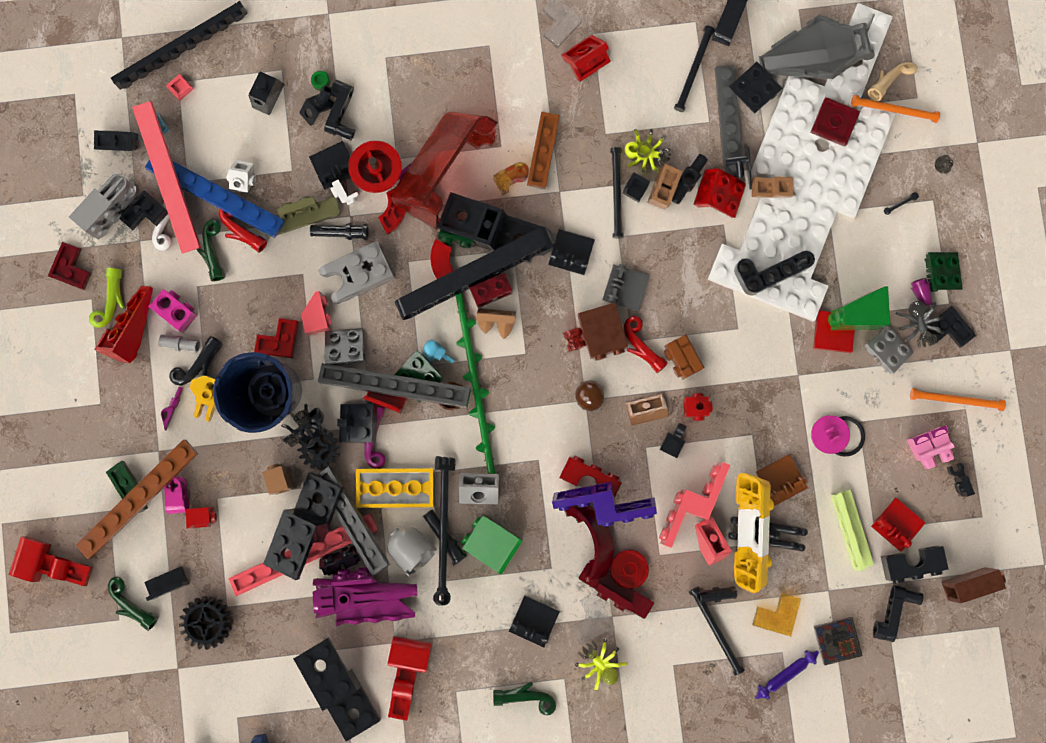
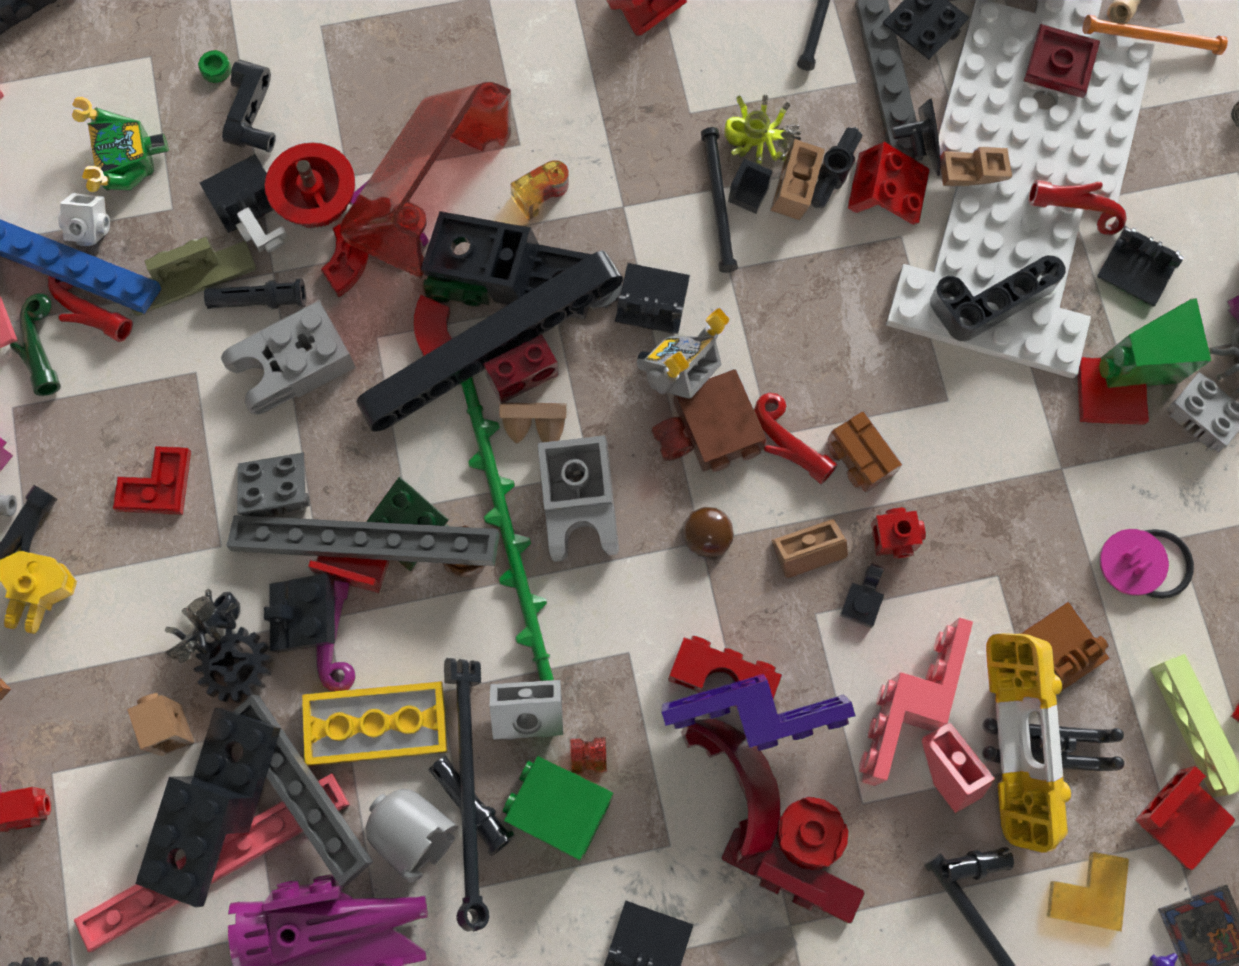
camera: 10 degrees left, 10 degrees down
dark blue cone [213,352,302,433] -> none
black torso [248,72,285,116] -> none
black bracket [299,85,334,126] -> none
coral slope [301,291,332,336] -> none
black hinge [319,545,361,576] -> none
medium azure piece [422,339,455,363] -> none
dark orange plate [527,112,560,189] -> none
dark grey hinge [602,264,649,311] -> none
black hinge [884,192,919,215] -> none
none -> torso [72,97,169,192]
none -> light grey brick [538,435,619,562]
none -> clear red wheel [570,737,607,774]
none -> light grey torso [637,308,730,398]
none -> red plant [1028,180,1127,235]
none -> black hinge [1097,226,1184,307]
none -> red bracket [1135,766,1235,870]

